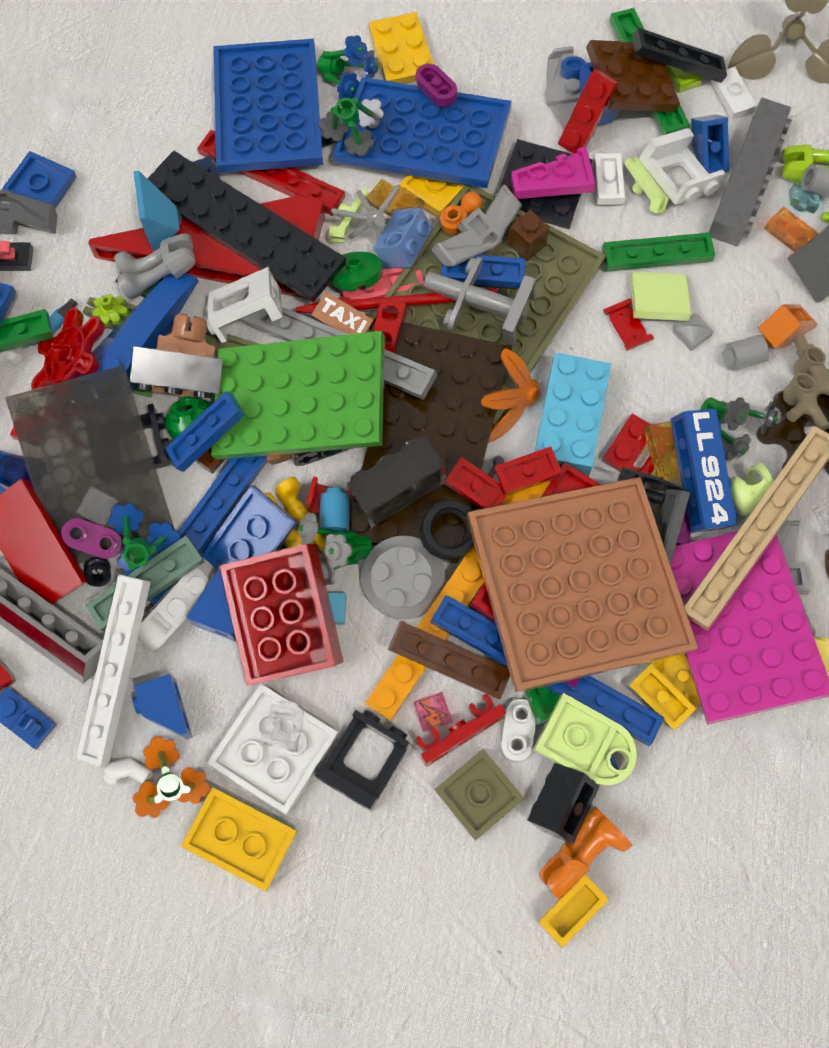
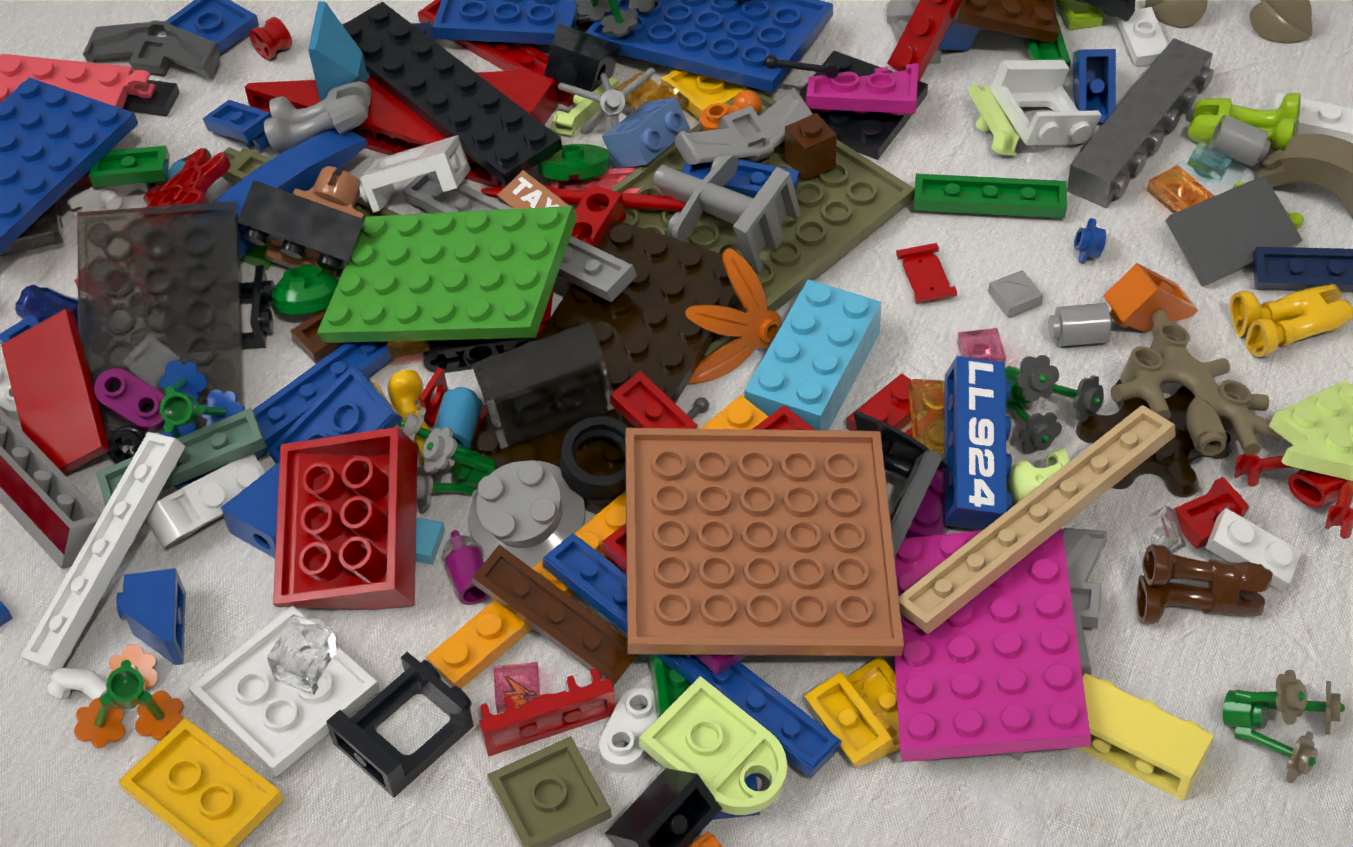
camera: 15 degrees right, 20 degrees down
lime plant [92,294,129,327] -> none
blue plate [165,391,245,472] -> none
red plate [495,446,562,496] -> none
white plate [593,153,625,205] -> none
yellowish green tile [630,271,691,321] -> none
none -> blue plate [202,100,272,152]
none -> red wheel [249,17,292,60]
none -> magenta piece [441,530,489,605]
none -> black torso [544,23,621,92]
none -> black hinge [764,55,839,78]
none -> clear pink plate [957,328,1006,363]
none -> blue plate [1074,218,1106,264]

